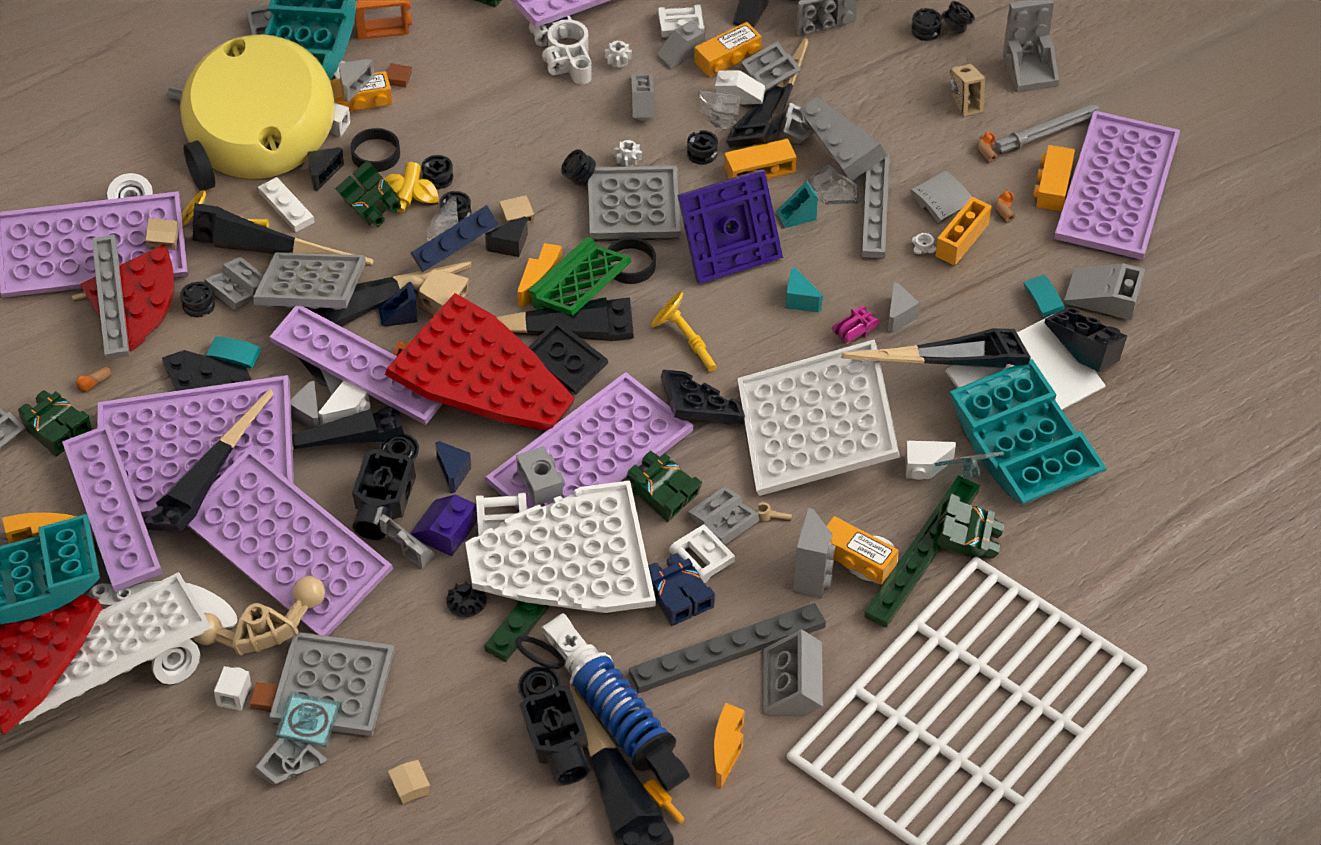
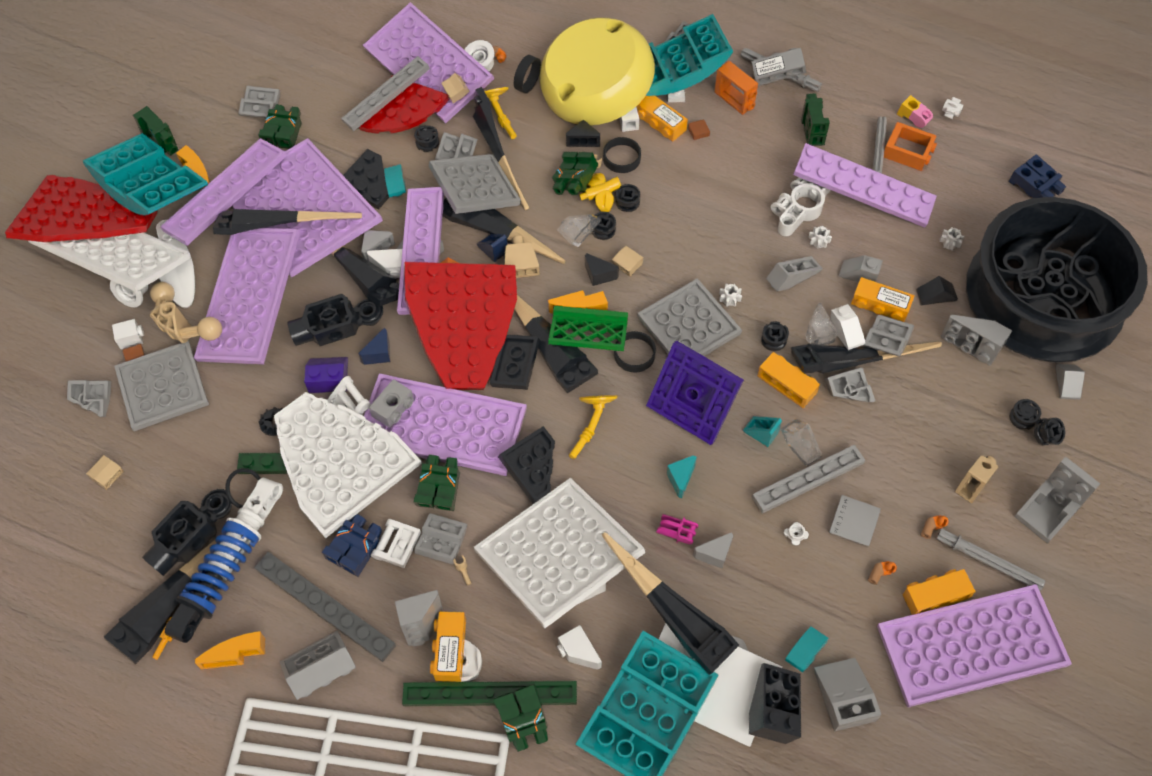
camera: 60 degrees right, 10 degrees up
arm [76,366,111,391] -> none
white plate [258,177,314,233] -> none
clear light blue piece [275,692,341,747] -> none
light grey slope [339,59,374,102] -> none
light grey slope [379,514,435,569] -> none
dark blue plate [410,205,499,272] -> none
black wheel [561,149,596,185] -> none
white plate [658,5,704,37] -> none
light grey wedge [799,96,887,182] -> none
light orange brick [935,197,992,266] -> none
clear light blue piece [935,451,1004,479] -> none

